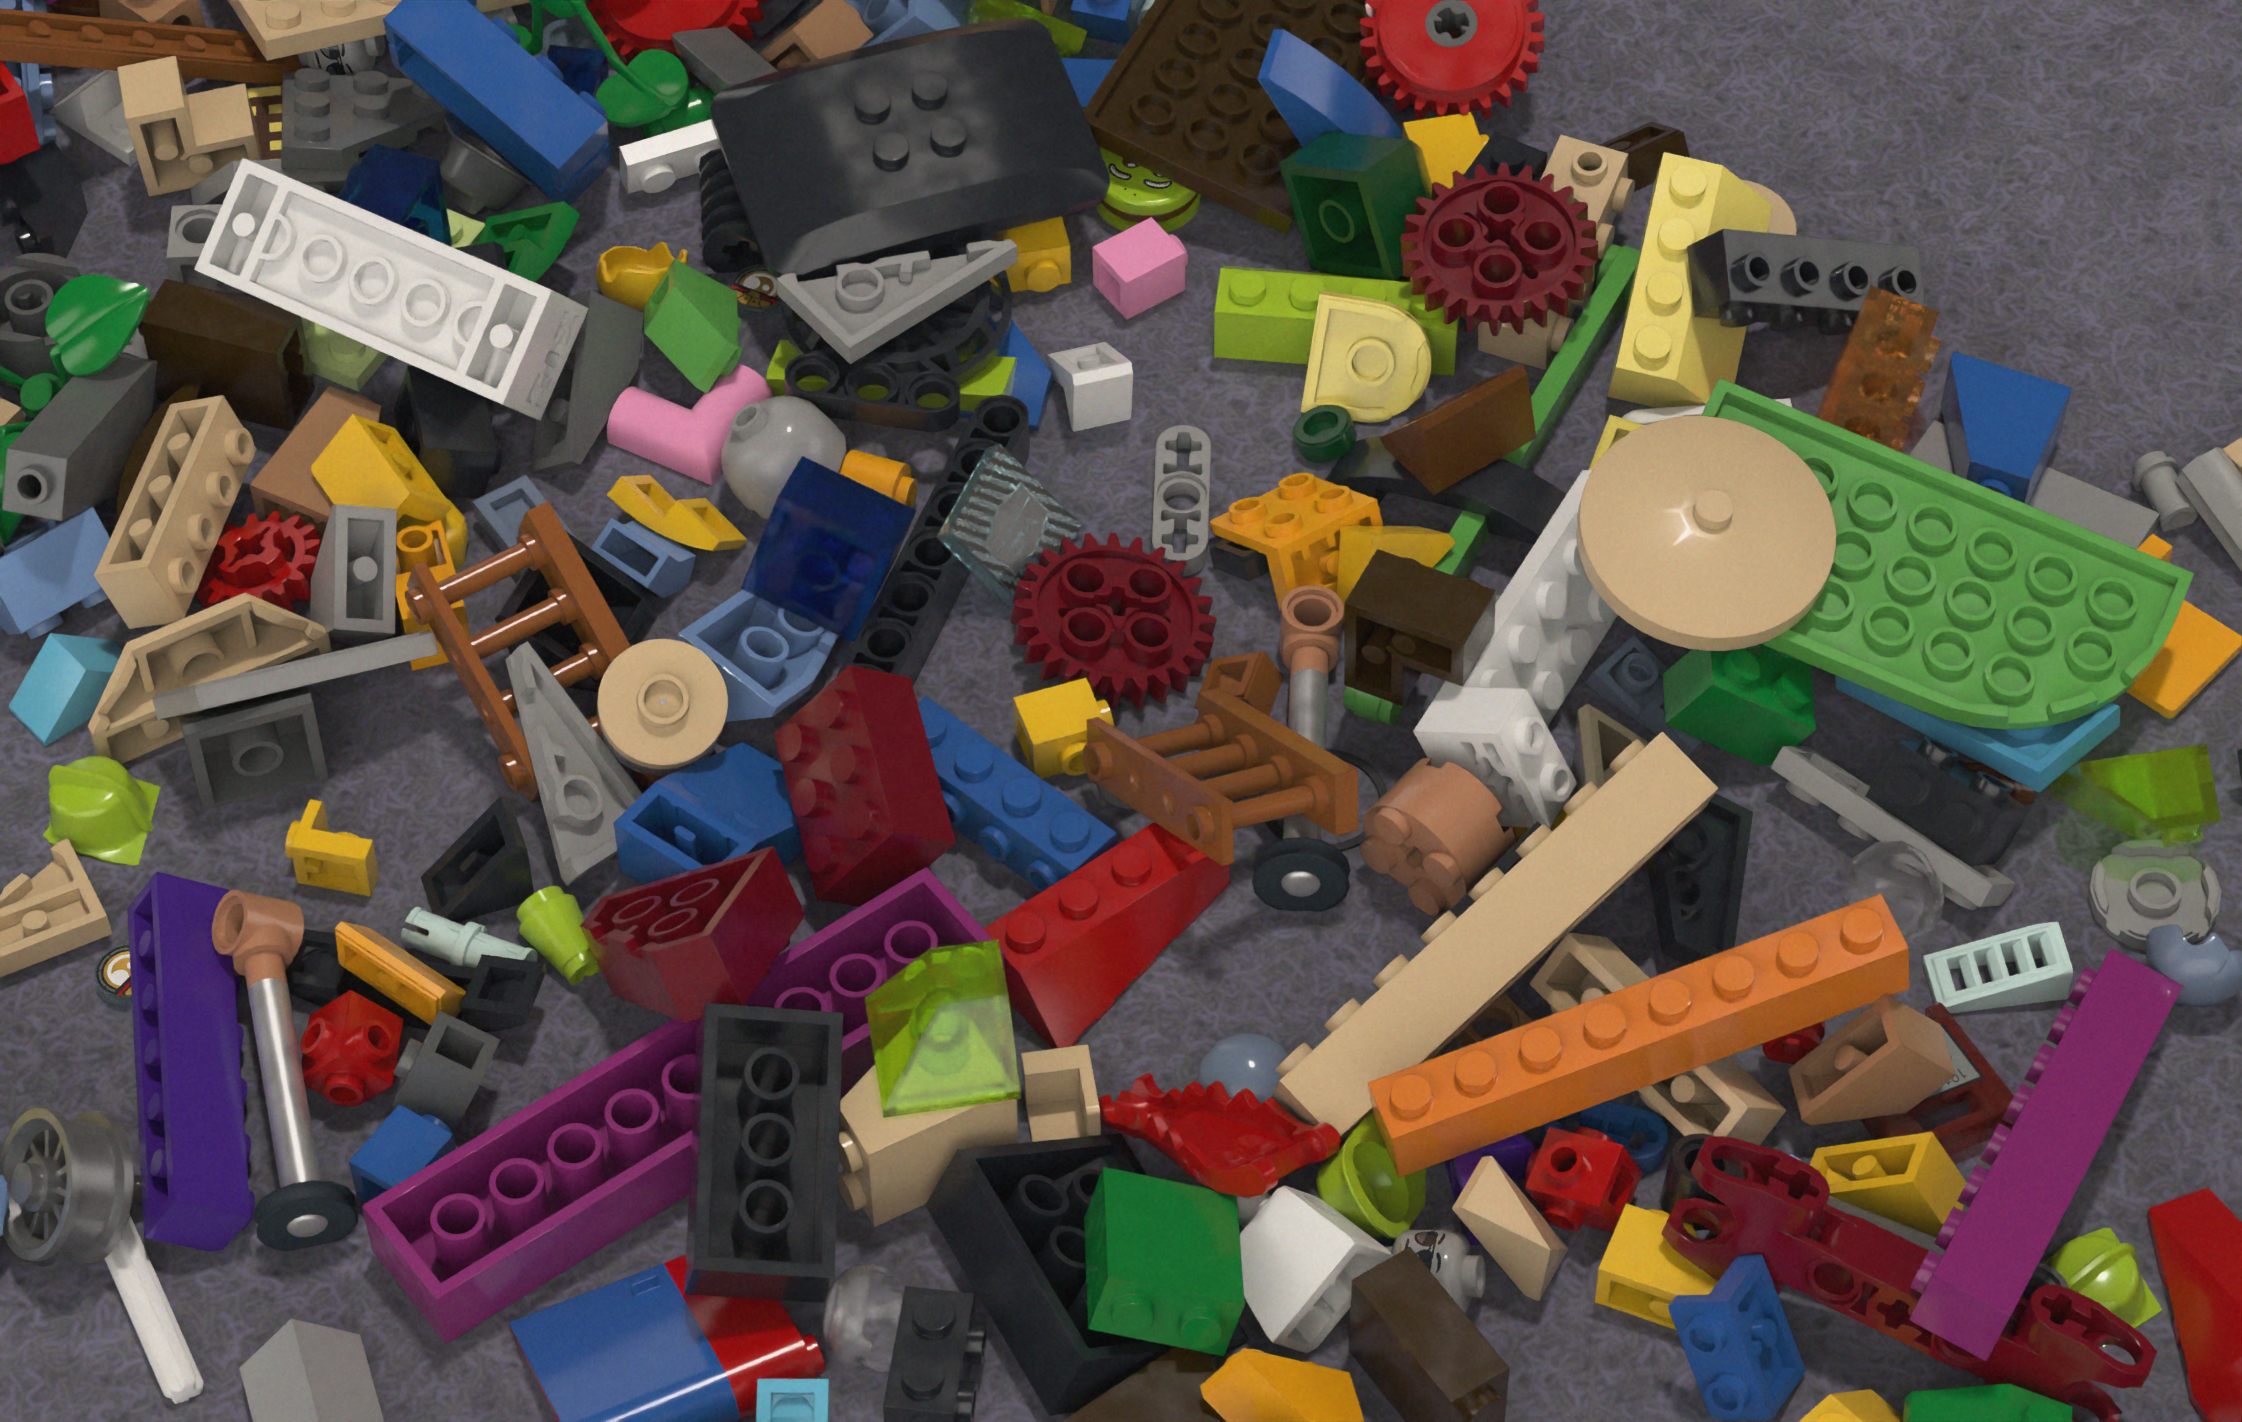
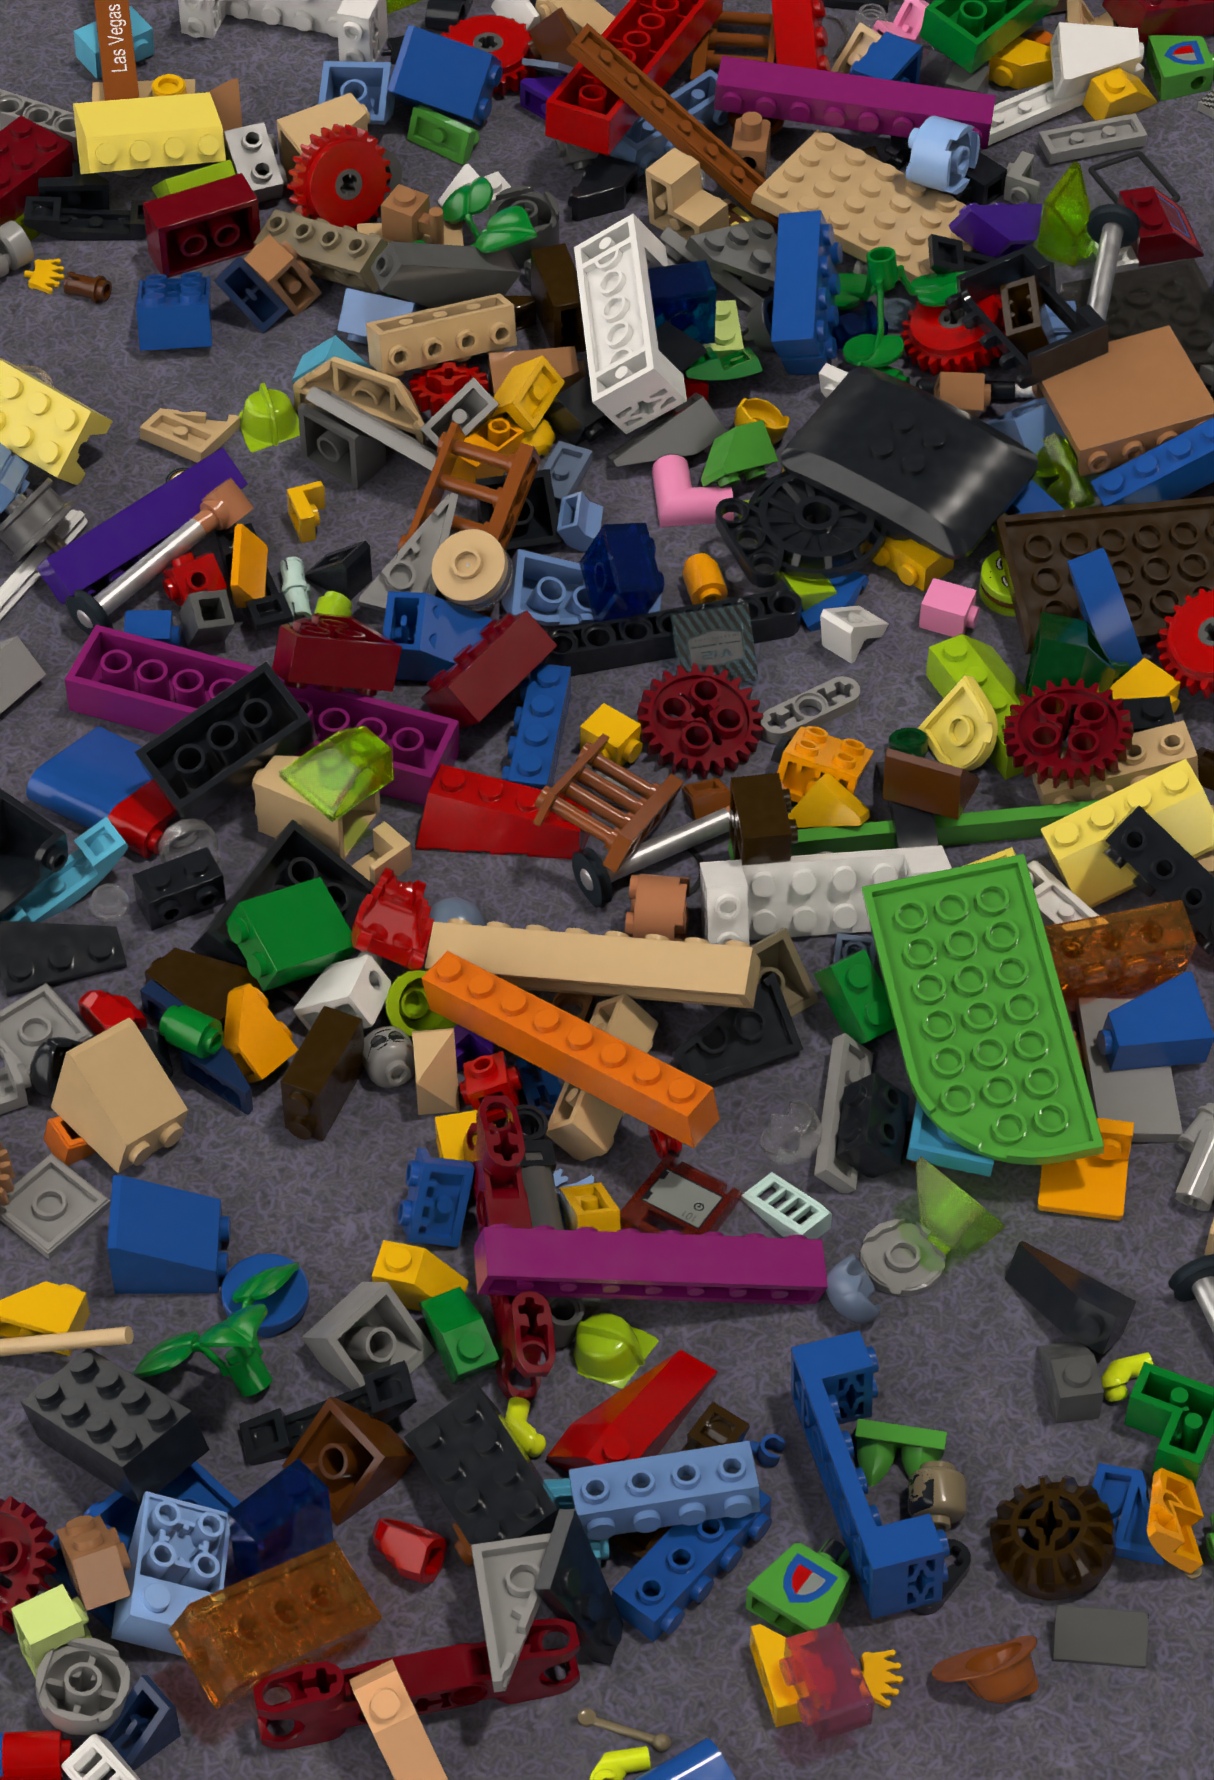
camera: 55 degrees right, 0 degrees up
yellow slope [607,475,747,551] -> none
dark grey slope [671,27,778,95] -> none
light grey cylinder [720,395,846,520] -> none
light grey wing [777,239,1017,364] -> none
tan dish [1576,416,1836,651] -> none
medium nougat slope [1788,994,1956,1125] -> none

